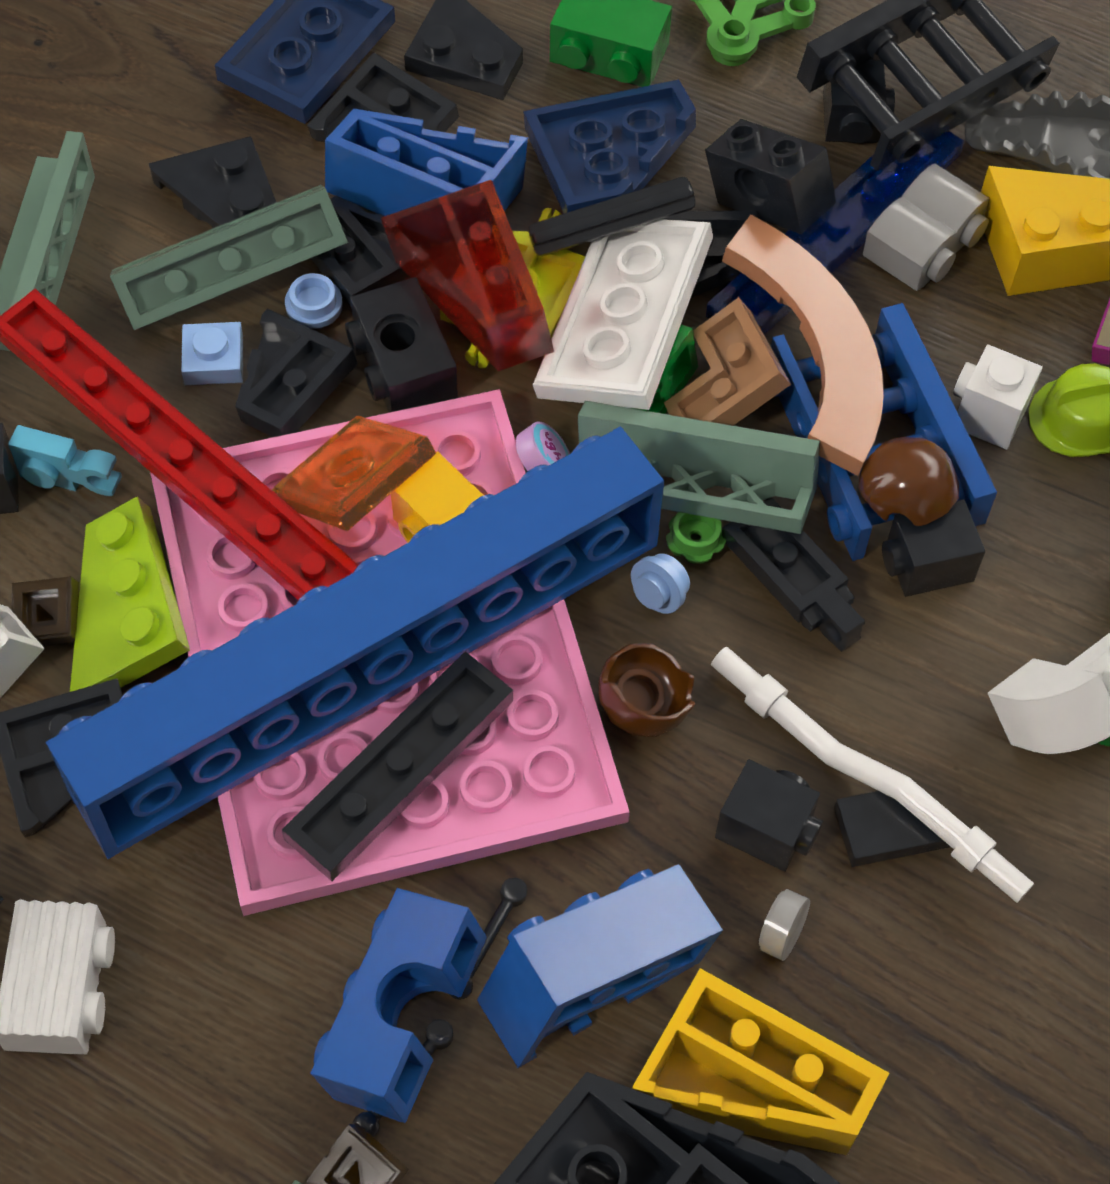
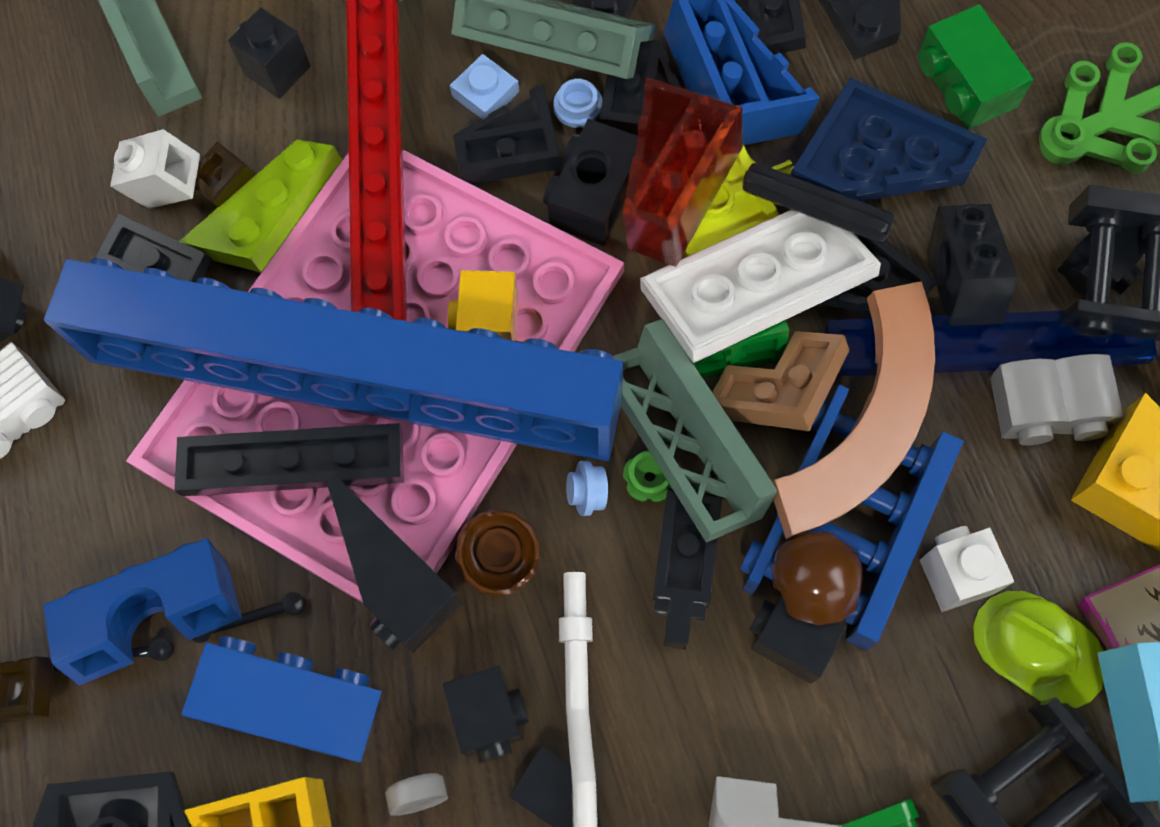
camera: 50 degrees right, 10 degrees up
medium azure plate [8,425,122,496] -> none
clear orange tile [272,416,436,532] -> none
lavender tile [516,421,570,471] -> none
none -> black slope [327,475,463,653]

